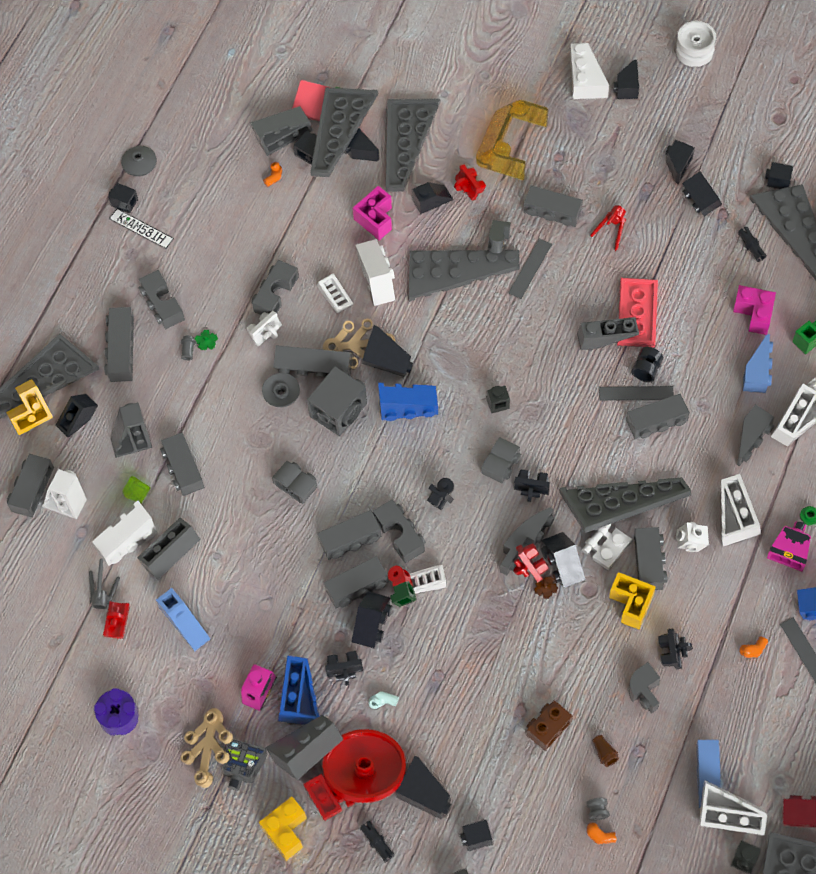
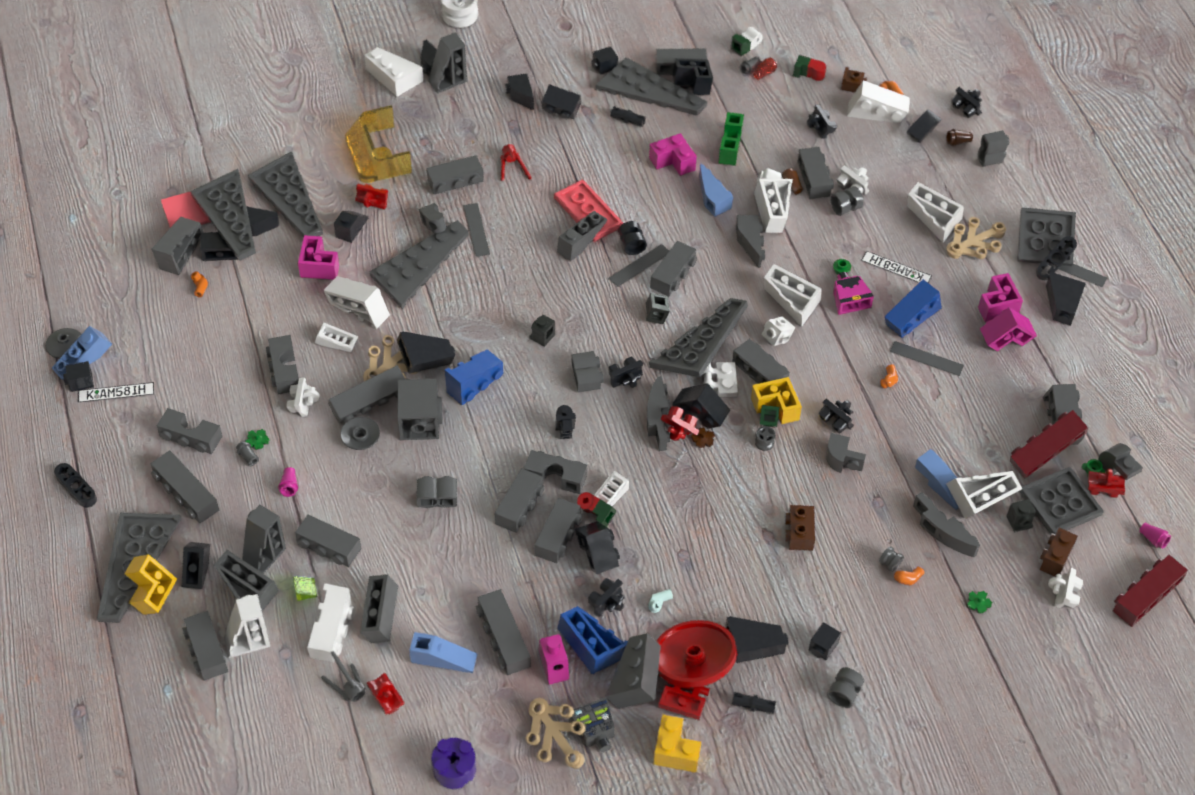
camera: 45 degrees left, 10 degrees down
reddish brown cone [592,735,619,767] -> none
none -> medium blue slope [52,326,112,380]
none -> black beam [54,463,97,508]
none -> dark grey wedge [214,550,279,611]
none -> dark pink cone [278,467,298,497]
none -> dark grey wedge [428,32,467,93]
none -> dark grey brick [476,589,531,675]
none -> pearl dark grey brick [646,293,670,324]
none -> dark grey wheel [755,426,776,451]
none -> dark green leg [760,405,779,428]
none -> dark grey slope [913,492,980,557]

